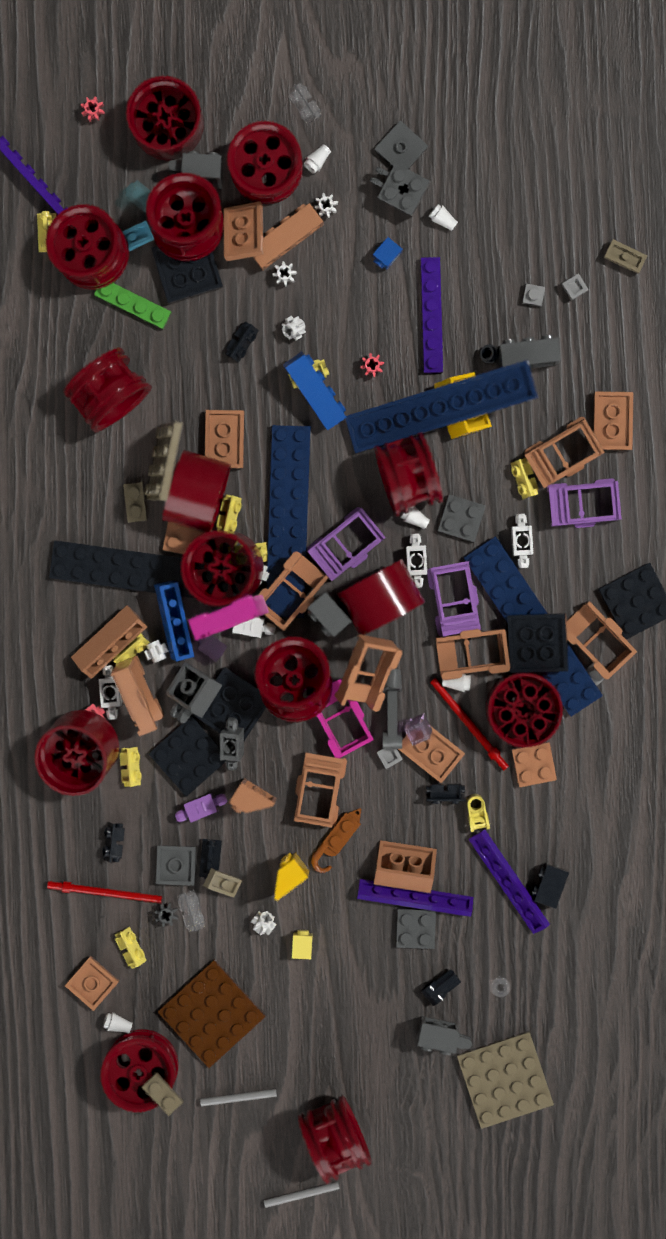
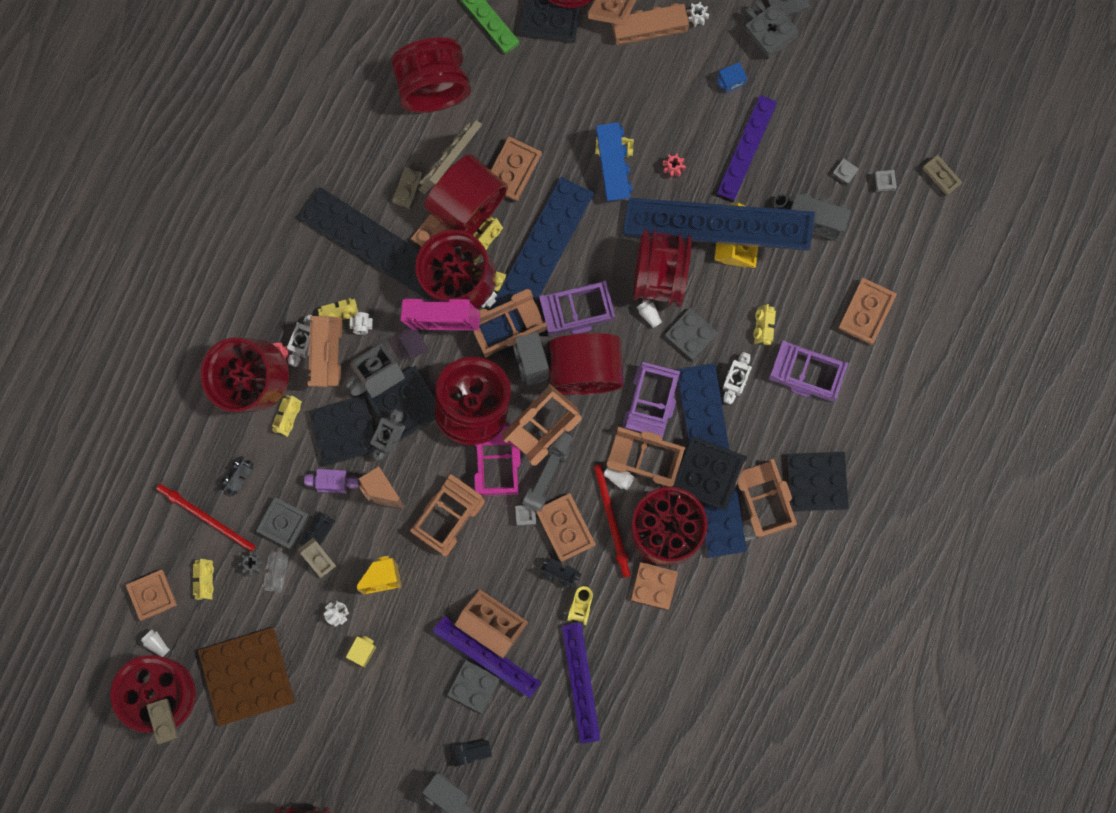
camera: 25 degrees right, 10 degrees down
nougat brick [71,605,147,679] -> none
blue brick [154,580,194,662] -> none
light grey bar [200,1089,277,1107] -> none
black hinge [225,321,259,363] -> none
white piece [232,617,276,638] -> none
white gear [273,261,297,287] -> none
white gear [282,316,306,340] -> none
dark orange plate [311,808,361,873] -> none
brick [404,713,432,746] -> none
white piece [406,534,427,588] -> none
white cone [429,204,458,231] -> none
clear plate [491,978,510,997] -> none
nougat piece [525,417,605,488] -> none
black brick [531,863,569,909] -> none

